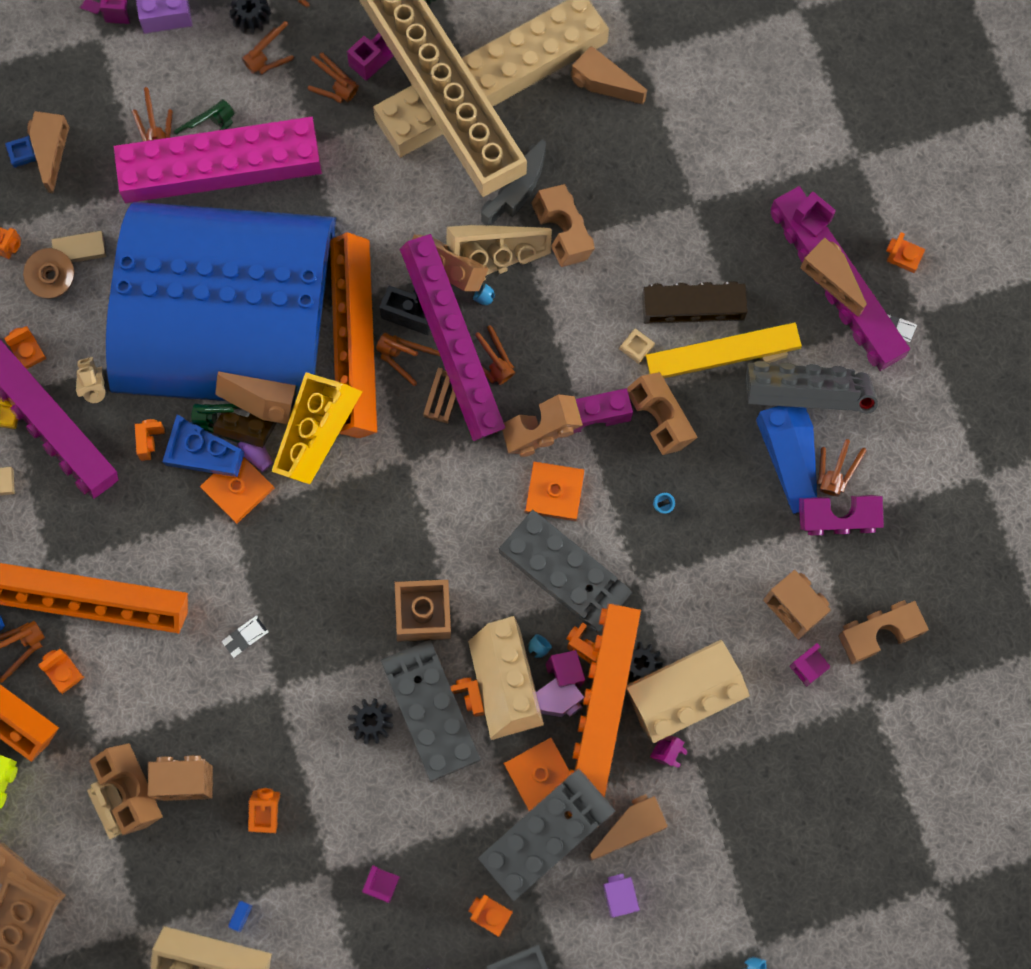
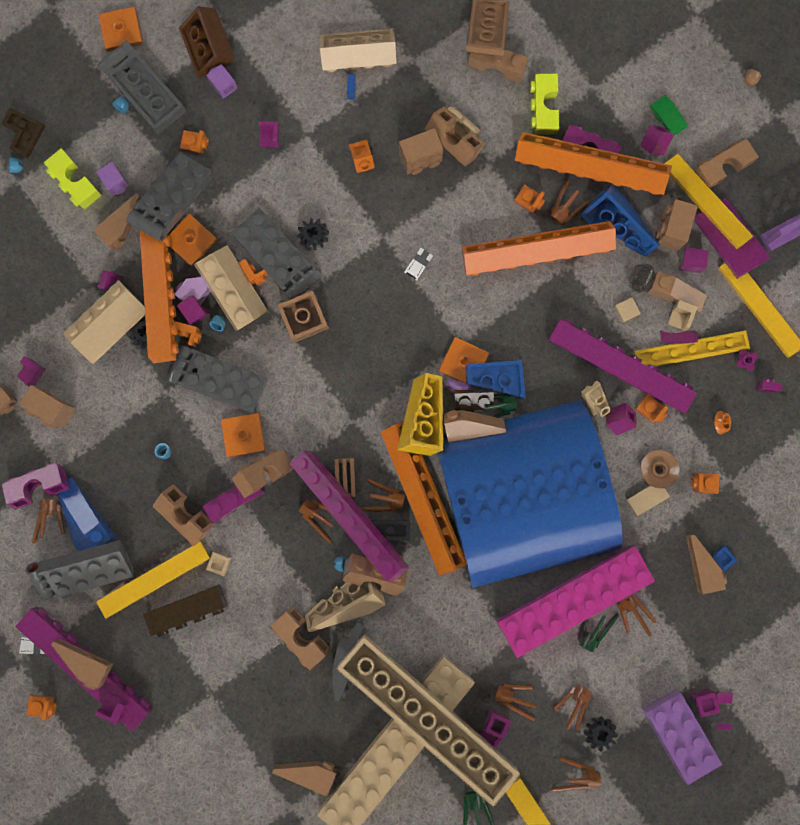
camera: 165 degrees right, 10 degrees up
orange bracket [135,419,165,461] -> none
none -> neon yellow arch [44,148,102,210]
none -> magenta panel [606,403,636,435]

